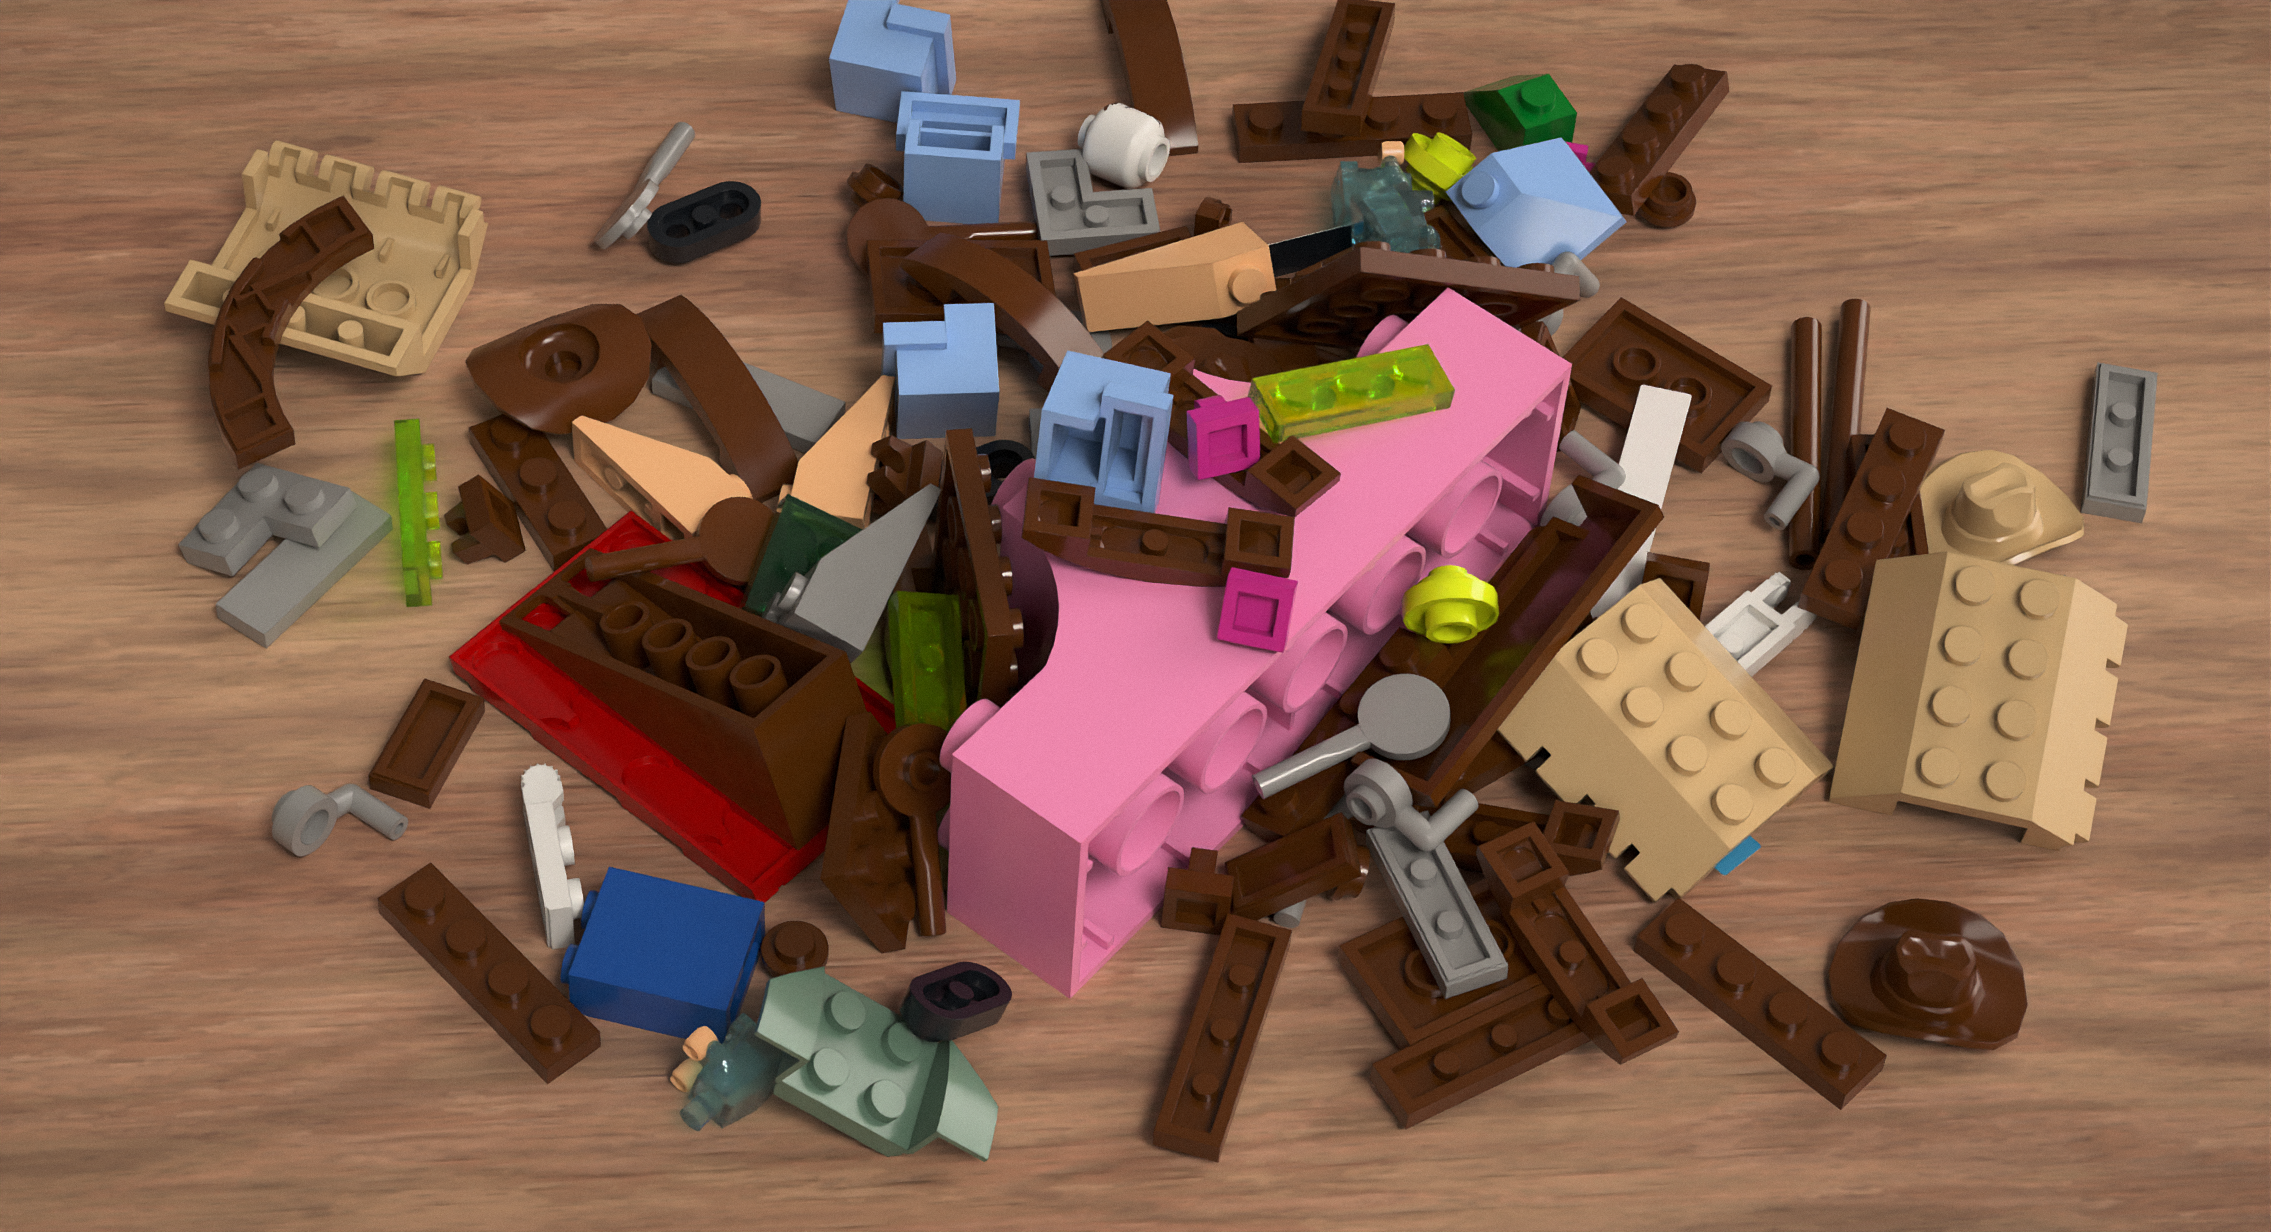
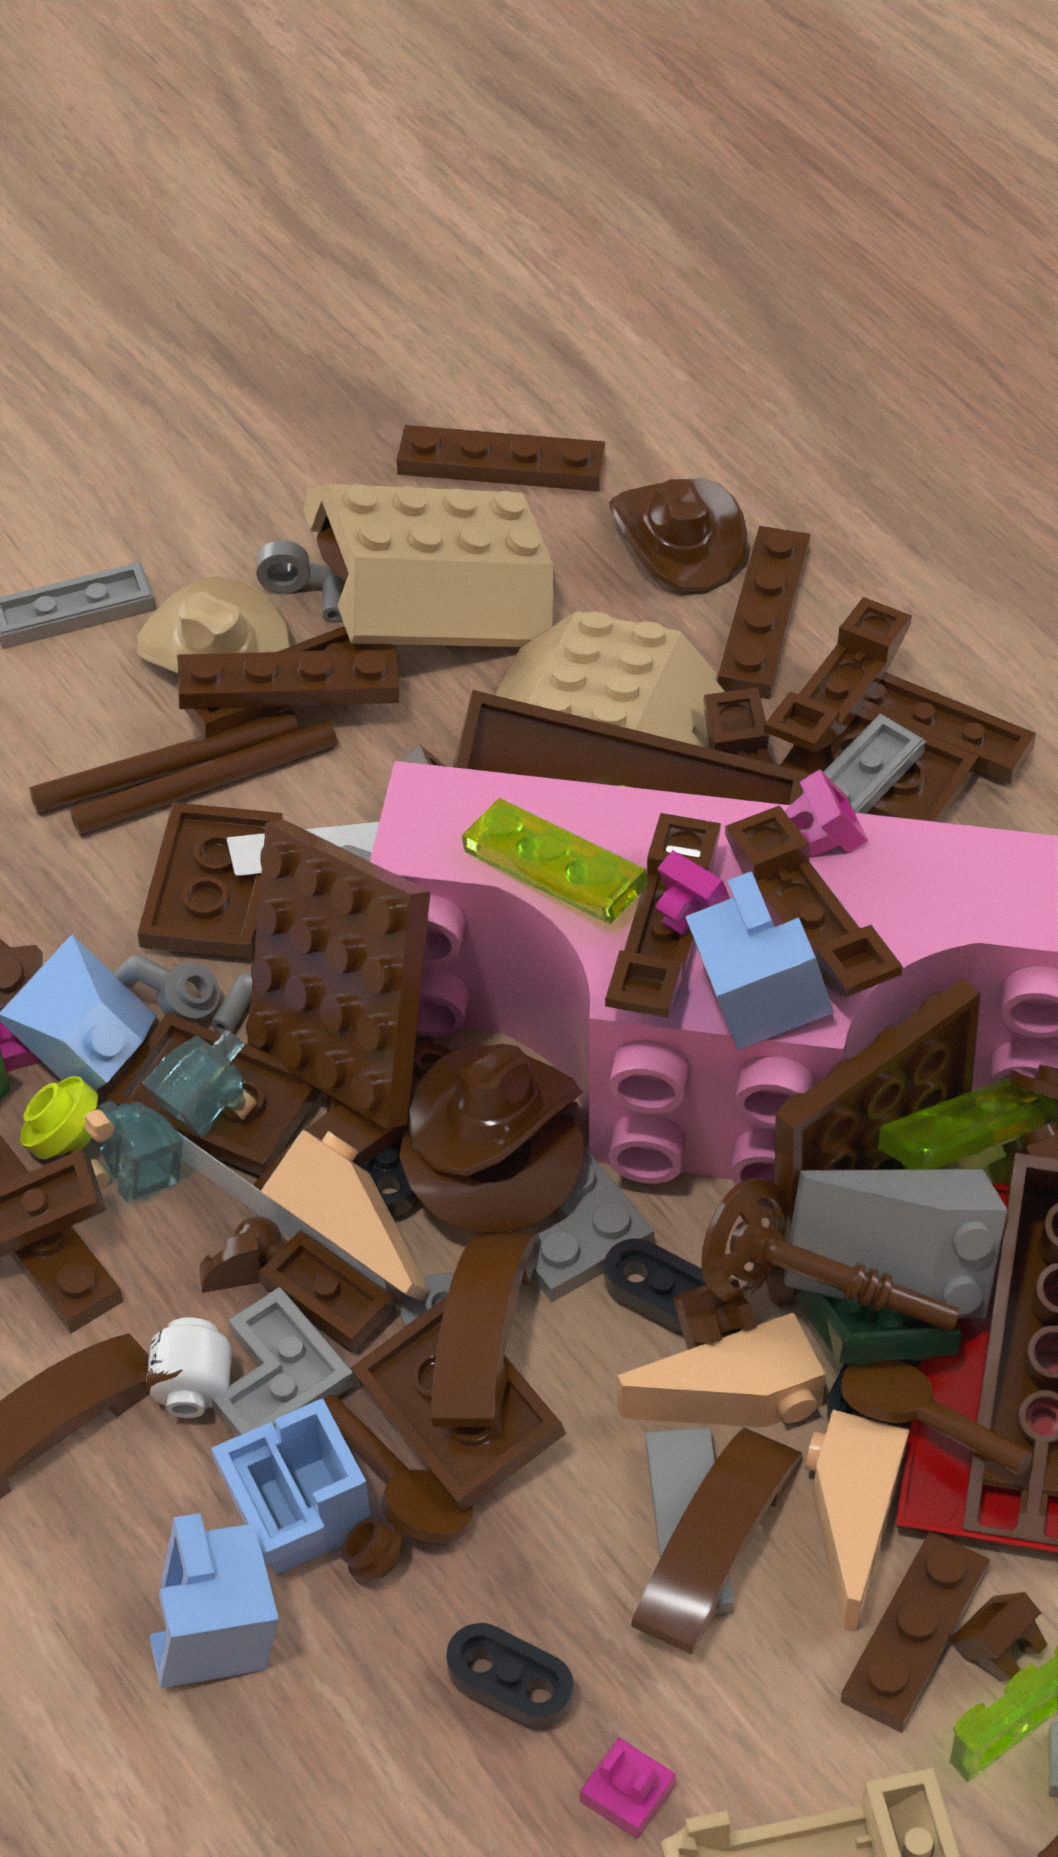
camera: 115 degrees left, 0 degrees up
reddish brown hat [465,304,652,435] -> none
light grey piece [594,122,695,250] -> none
light blue plate [881,303,999,439] -> none
white hinge [1705,572,1817,677] -> none
light grey plate [1721,421,1820,530] -> none
none -> reddish brown plate [396,425,605,492]
none -> dark pink tile [580,1737,676,1839]
none -> reddish brown dish [701,1177,959,1332]

